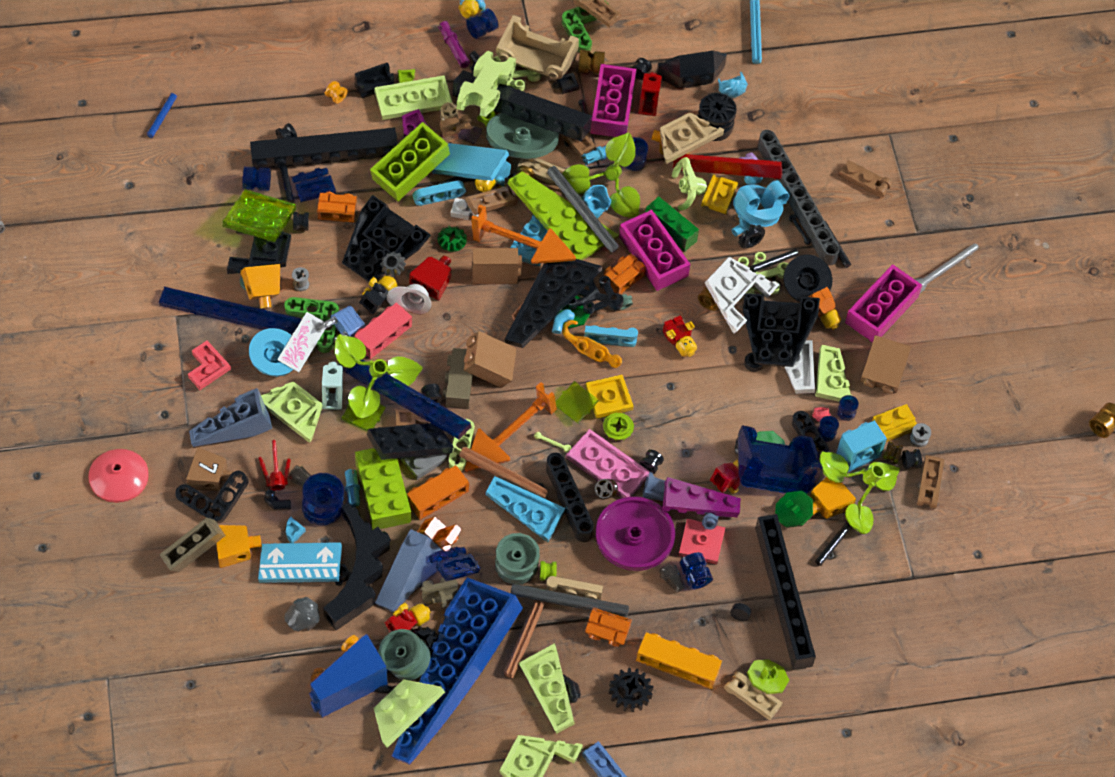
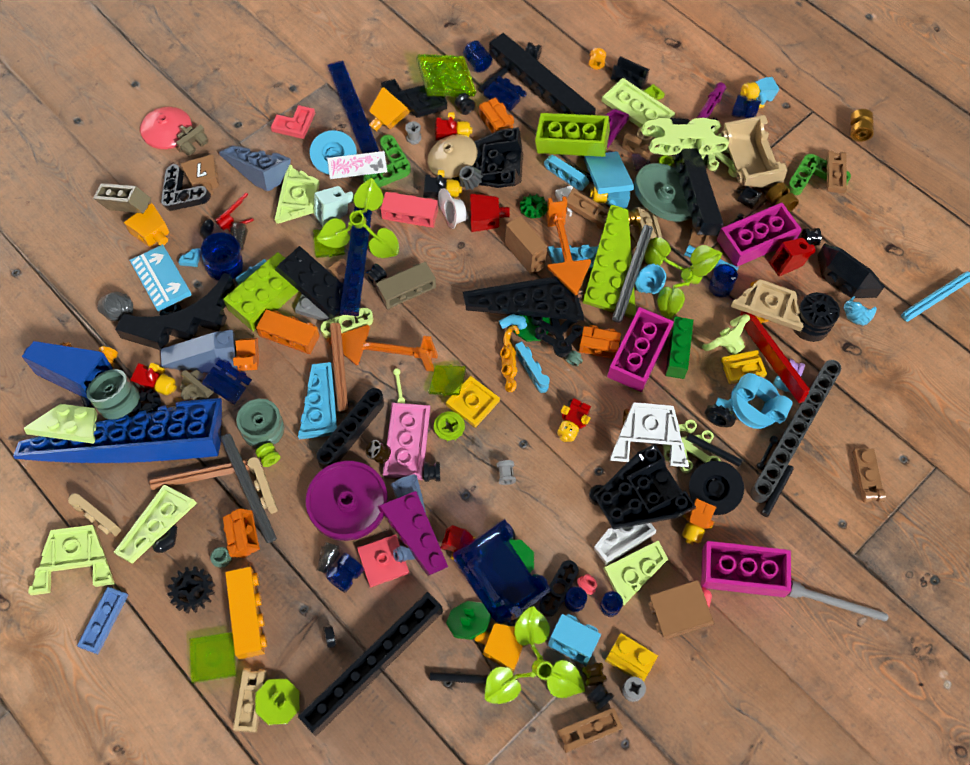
camera: 60 degrees right, 5 degrees up
medium blue piece [323,306,366,341] -> none
medium nougat brick [464,331,517,388] -> none
none -> tan plate [68,494,121,537]
none -> dark tan hips [176,125,208,156]
none -> clear neon green tile [189,632,237,683]
none -> sand green plate [210,547,232,568]
none -> tan dish [427,134,477,179]
none -> red piece [435,112,472,141]
none -> light grey bush [497,460,516,485]

